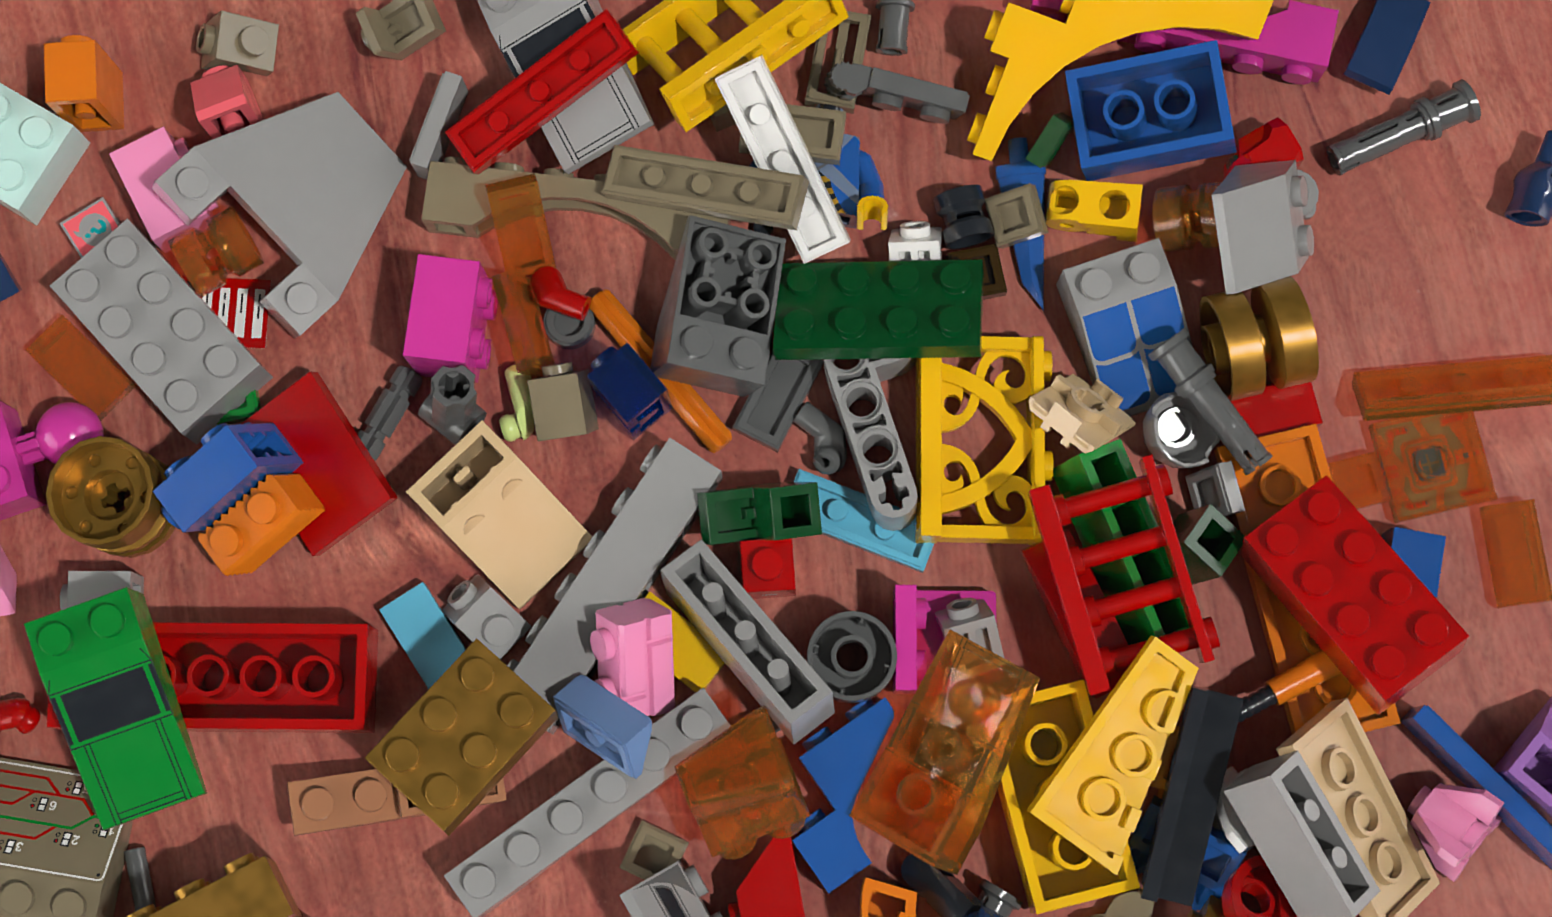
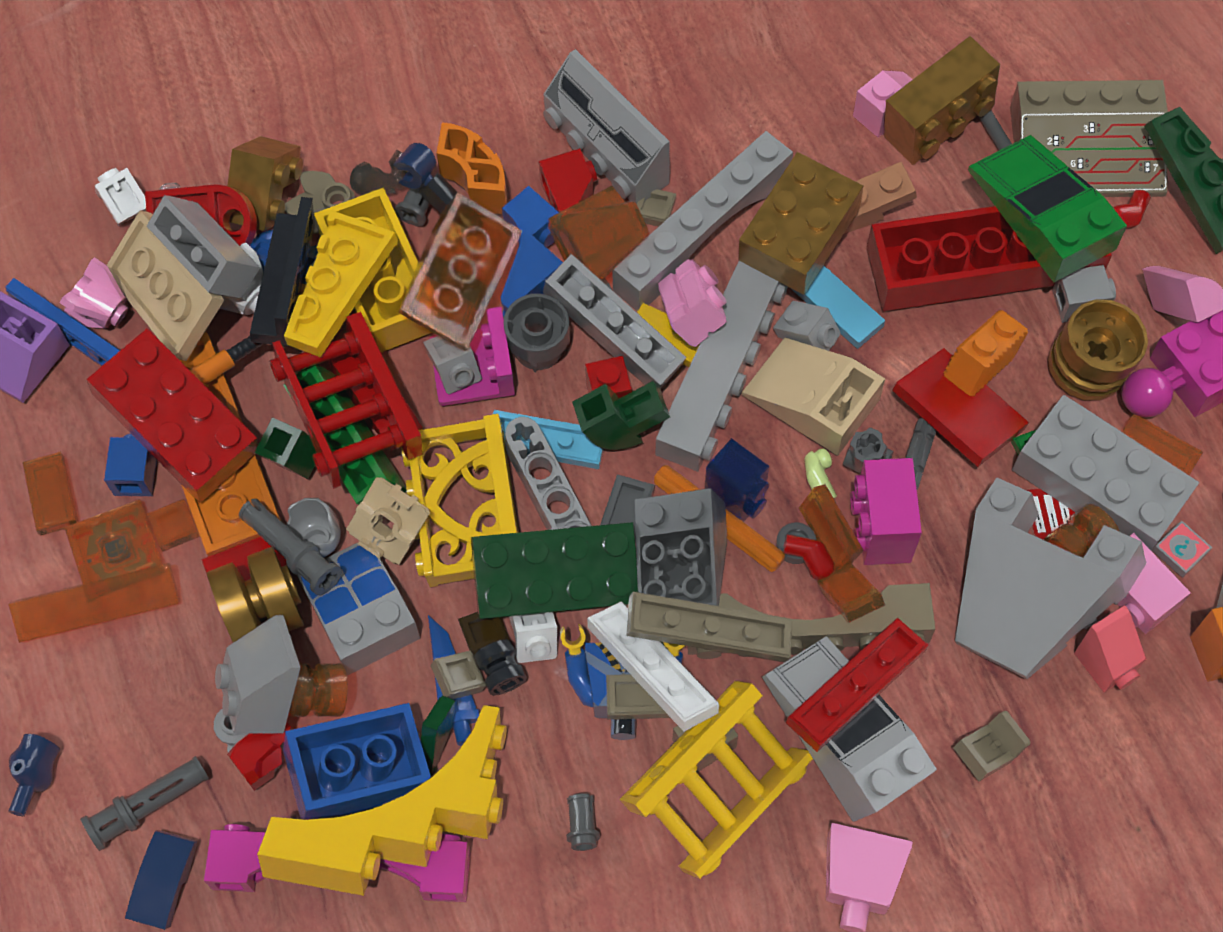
camera: 170 degrees right, 15 degrees down
blue brick [152,422,304,533] -> none
dark tan bracket [196,10,279,76] -> none
light grey tile [409,71,468,180] -> none
dark tan brick [527,362,599,441] -> none
medium blue slope [553,675,652,779] -> none
dark grey arm [793,402,847,475] -> none
dark tan tile [805,11,871,114] -> none
dark grey hinge [824,61,970,124] -> none
yellow leg [1045,180,1143,242] -> none
light grey tile [1185,461,1245,518] -> none

